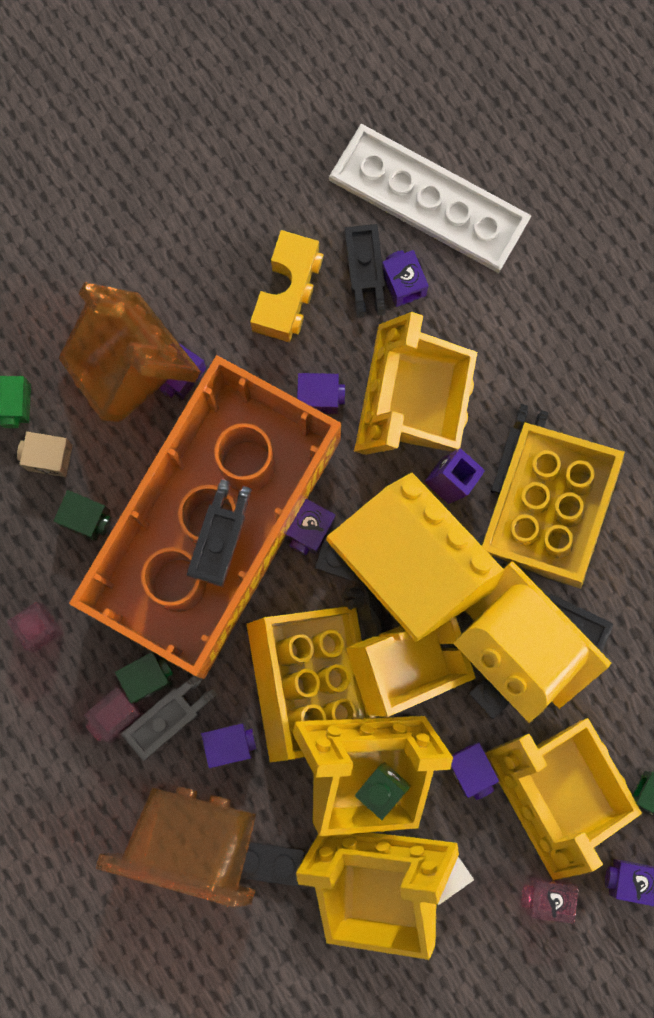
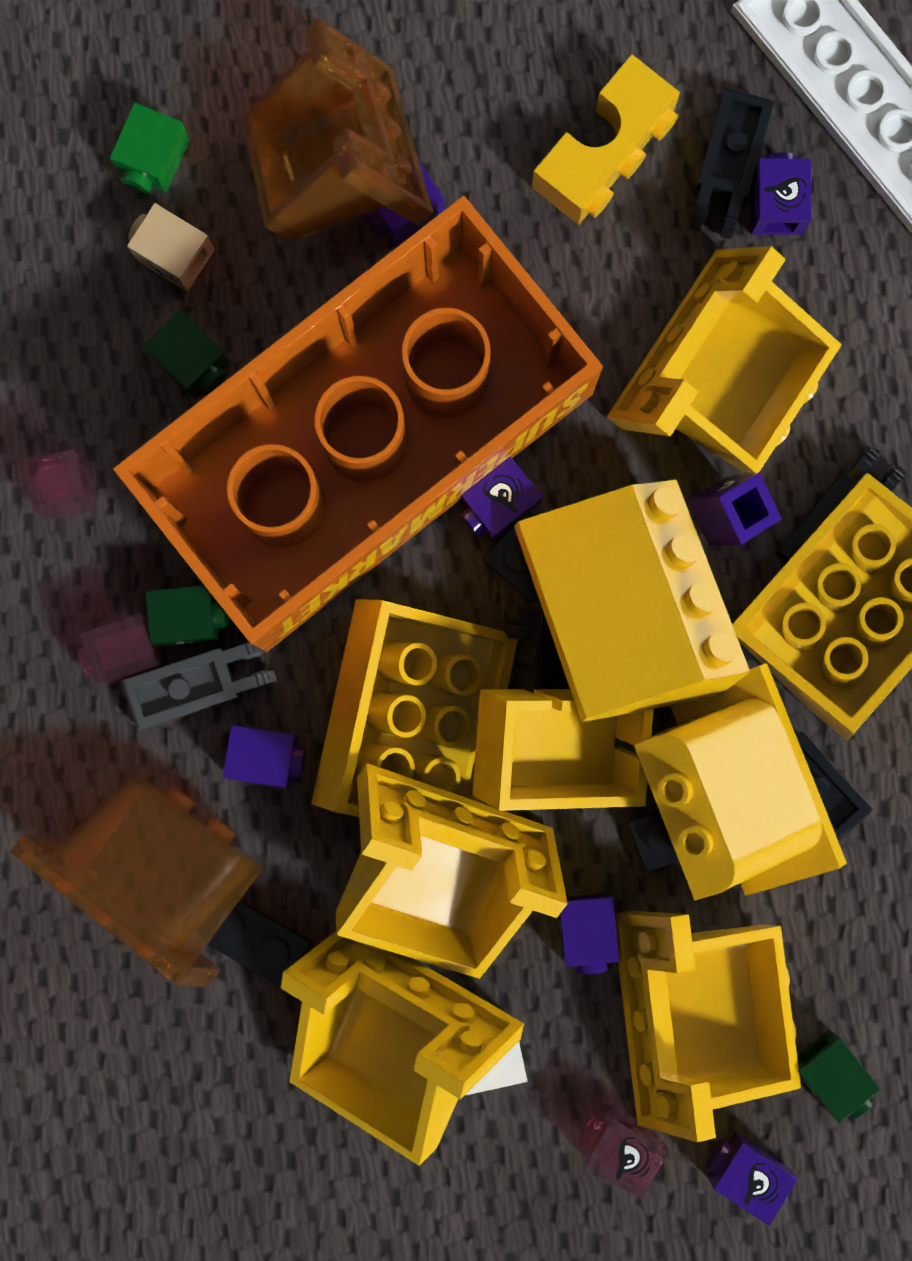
camera: 25 degrees right, 5 degrees up
black hinge [187,479,252,587] -> none
dark purple brick [297,373,345,414] -> none
dark green brick [354,762,411,820] -> none

